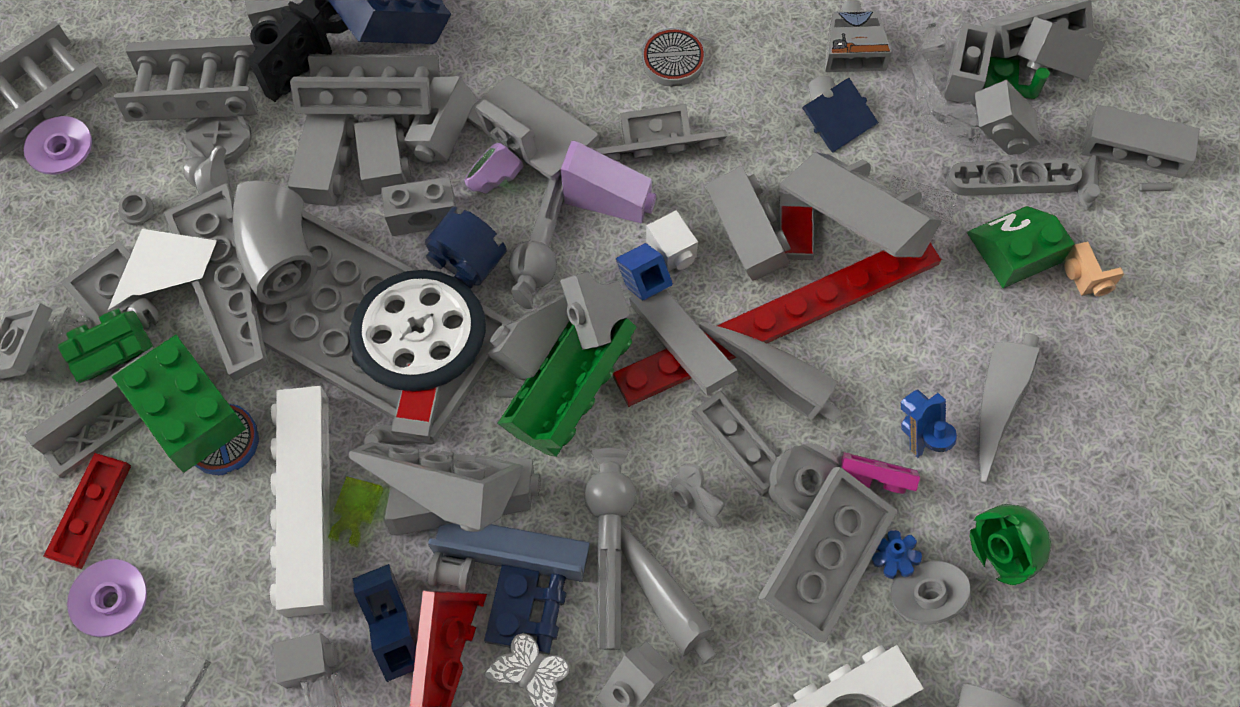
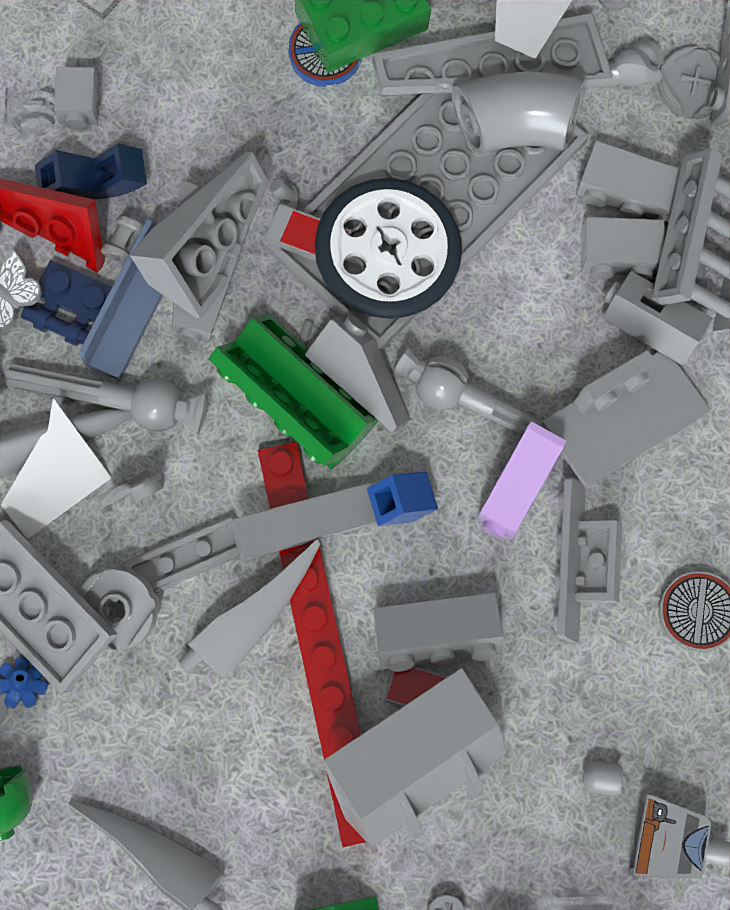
camera: 100 degrees right, 10 degrees up
white brick [270,386,332,617] -> none
clear neon green plate [328,476,384,548] -> none
light grey brick [381,176,457,236] -> none
dark blue brick [425,207,507,289] -> none
lavender rock [464,143,524,194] -> none
light grey brick [560,271,630,350] -> none
white brick [646,210,698,272] -> none
dark blue piece [802,78,879,153] -> none
dark pink hinge [840,452,920,494] -> none
blue hips [901,389,957,458] -> none
none -> white sticker [1,398,112,539]

